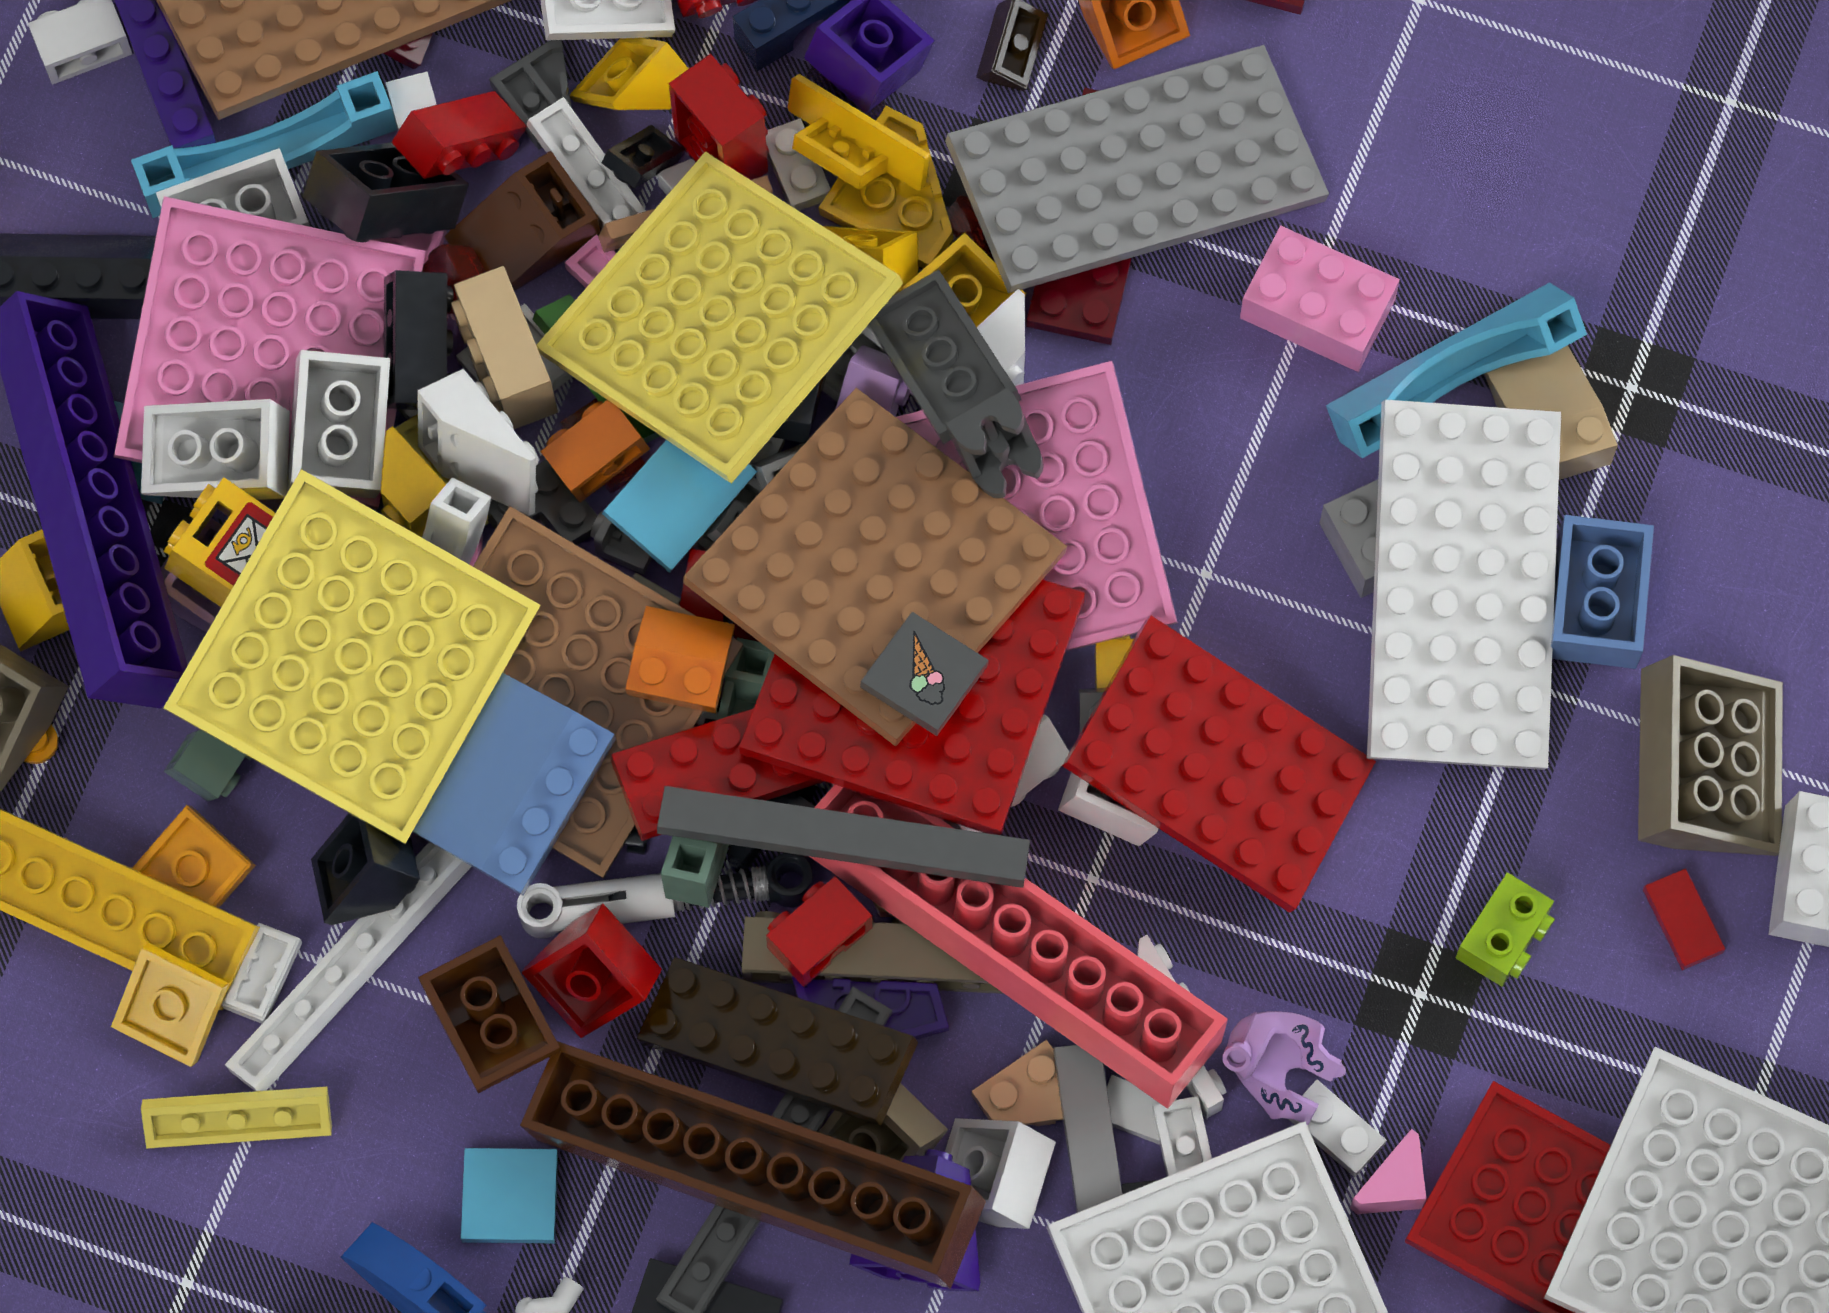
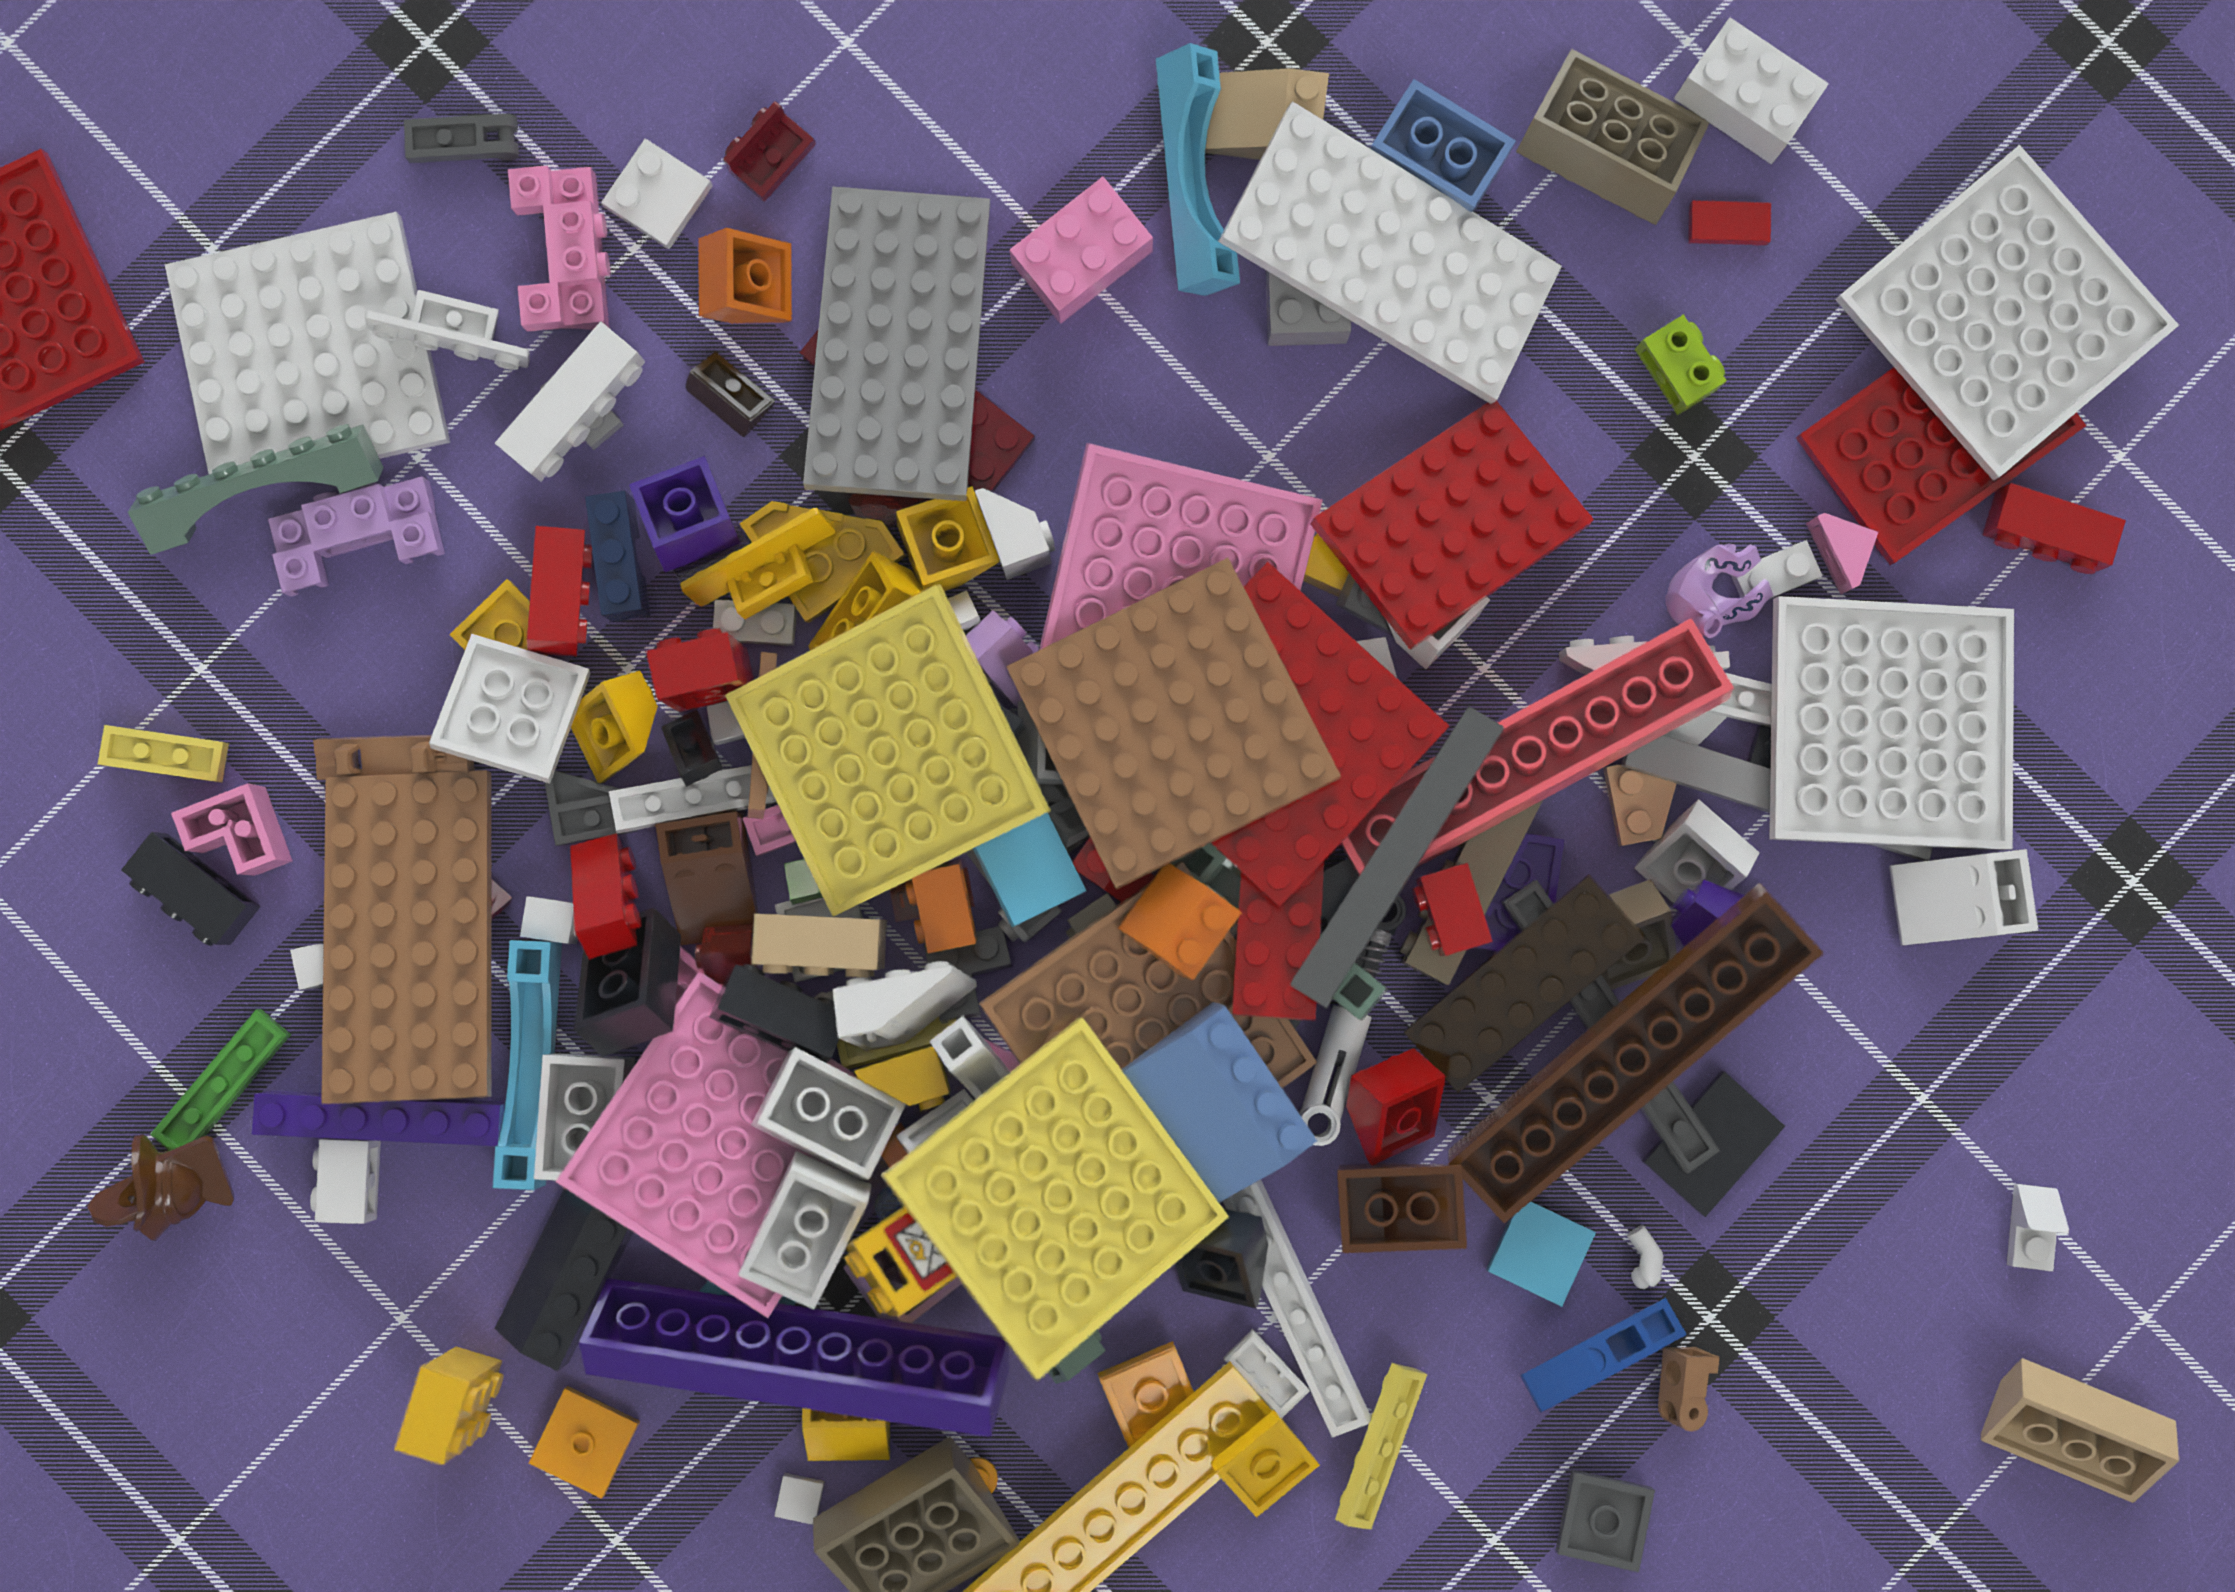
camera: 65 degrees left, 15 degrees up
dark grey tile [860,612,989,736] -> none
dark grey hinge [868,270,1044,498] -> none

